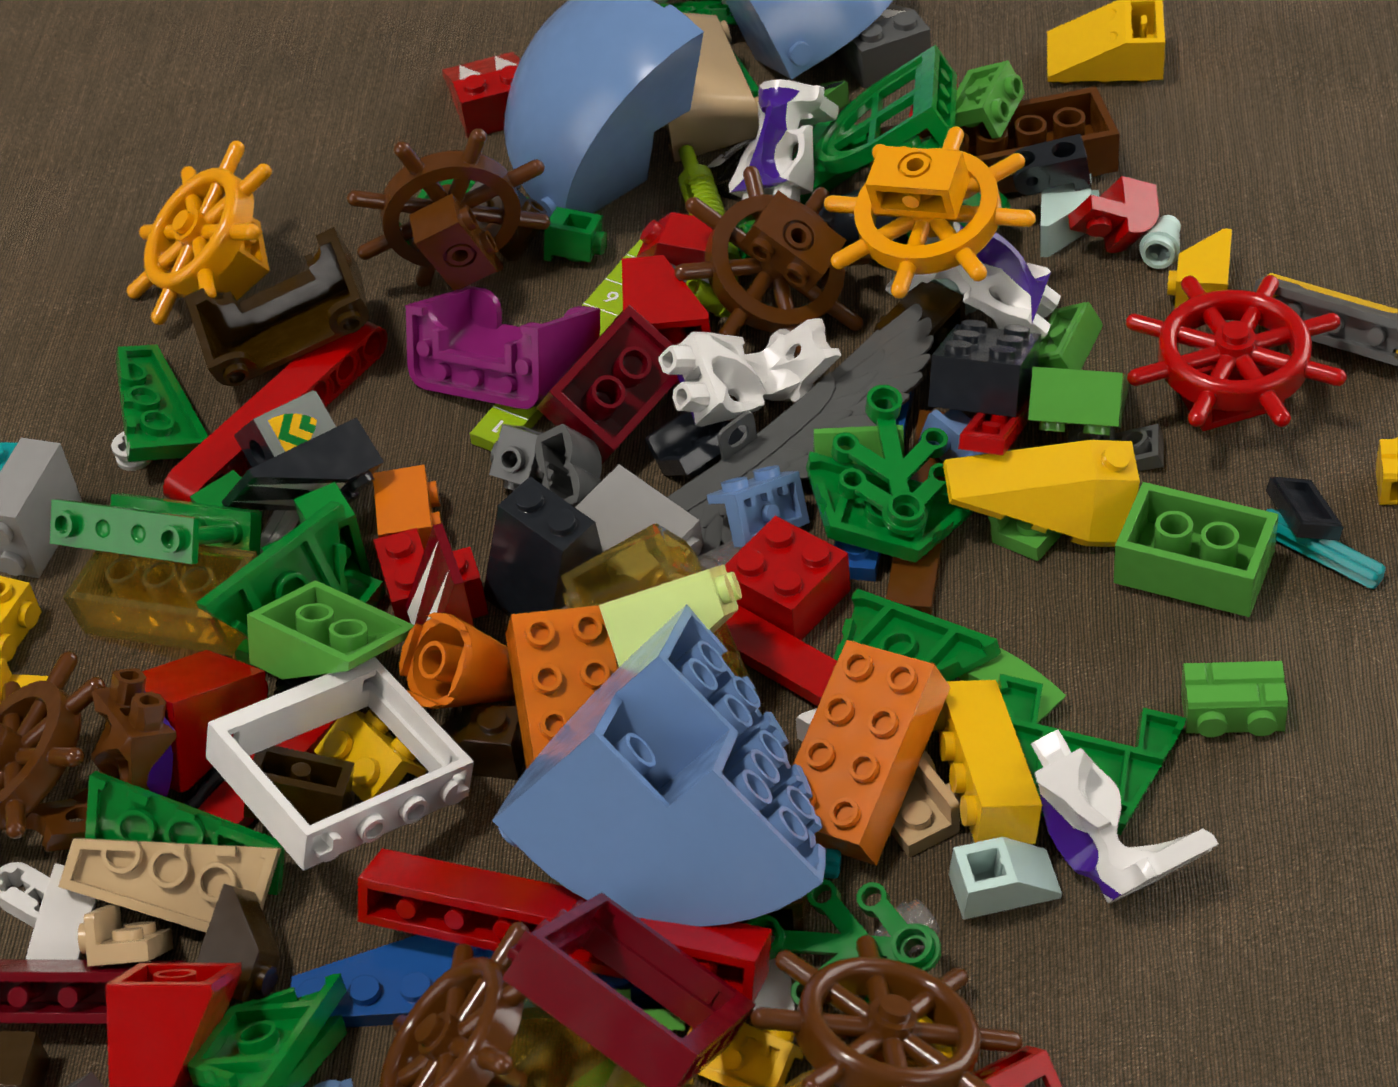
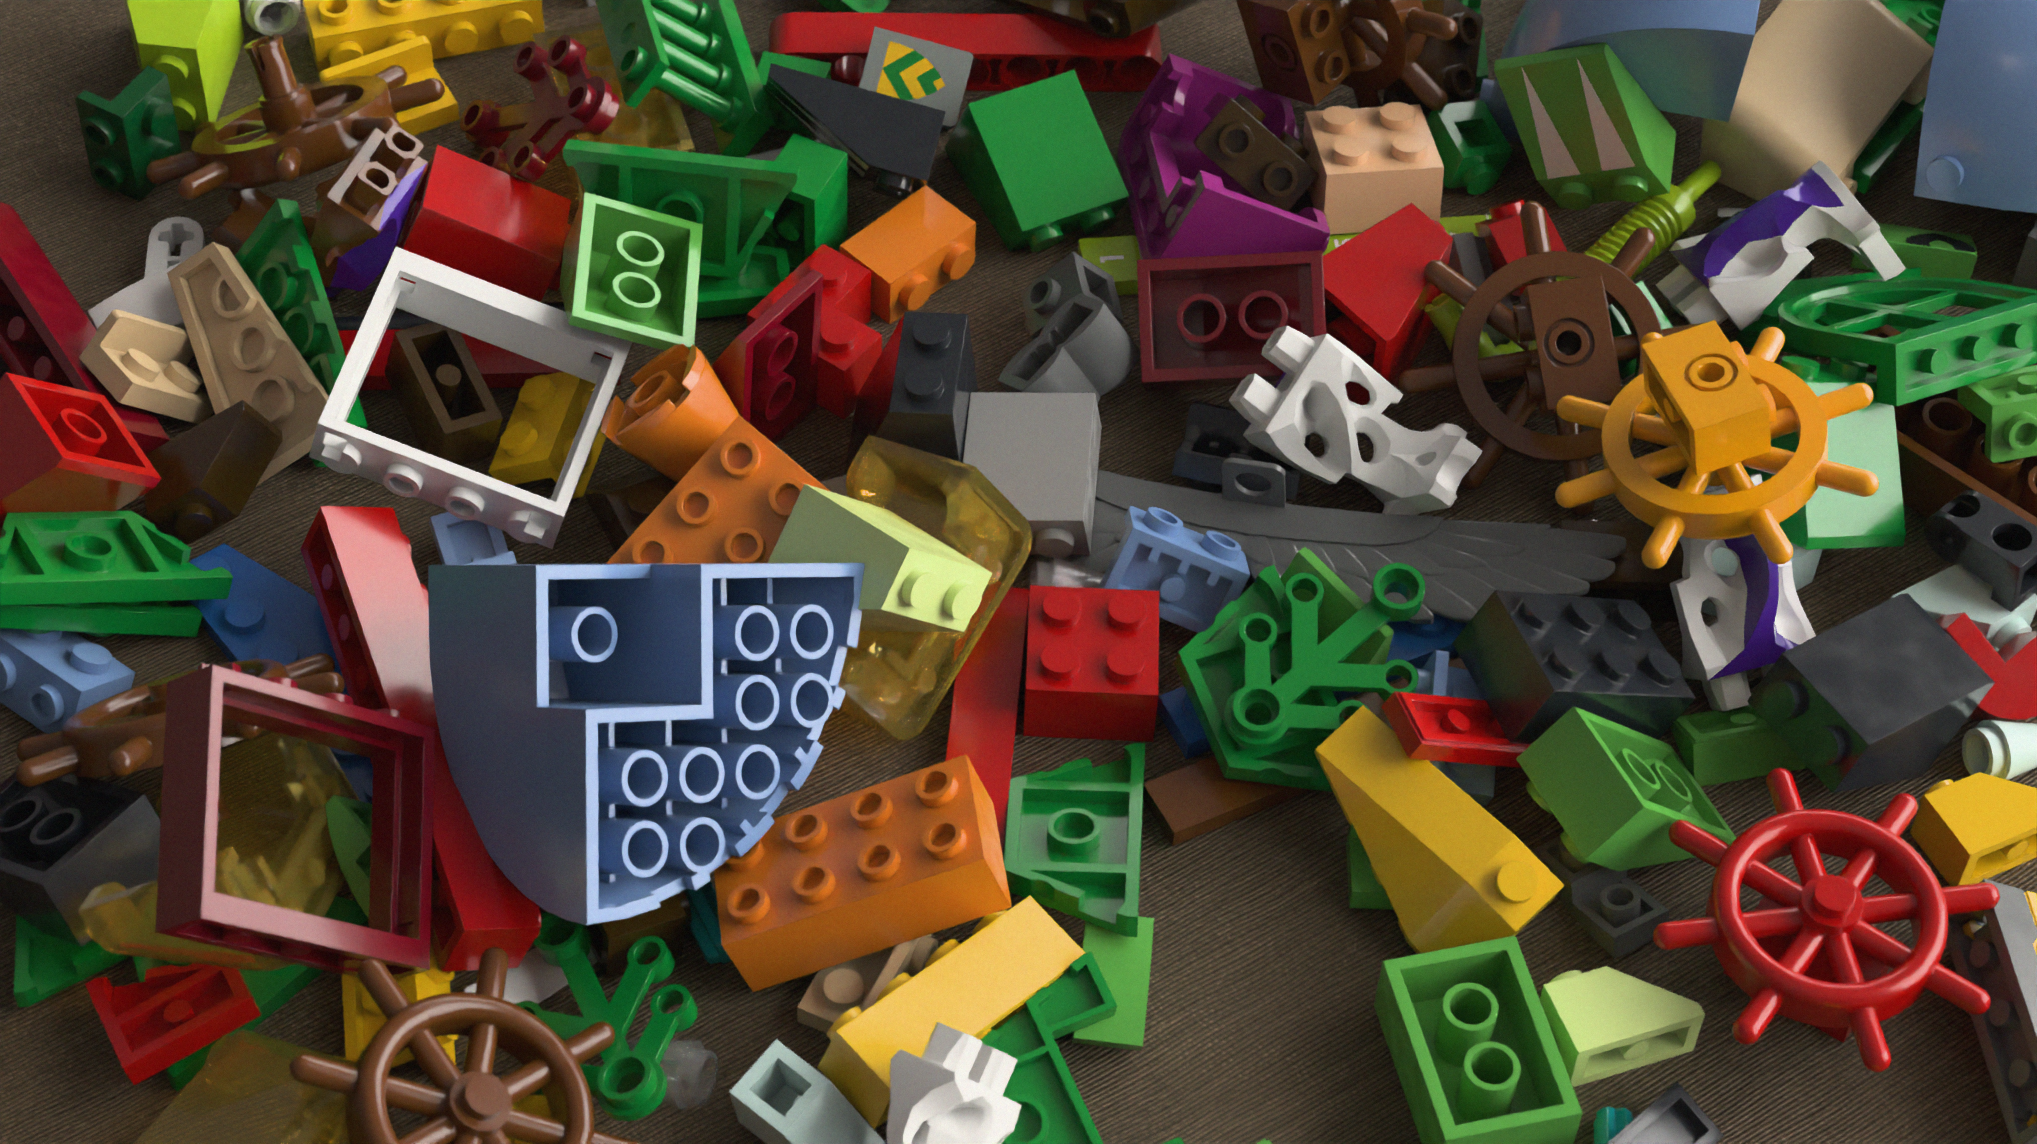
camera: 45 degrees right, 5 degrees up
none -> light blue bracket [429,512,517,565]
none -> dark red plant [460,34,619,183]
none -> green slope [945,70,1129,252]
none -> dark brown bracket [1193,92,1319,211]
none -> light nougat brick [1303,102,1444,234]
none -> bright green slope [1494,42,1676,210]
none -> yellowish green slope [1540,966,1705,1087]
none -> black slope [1747,593,1995,793]

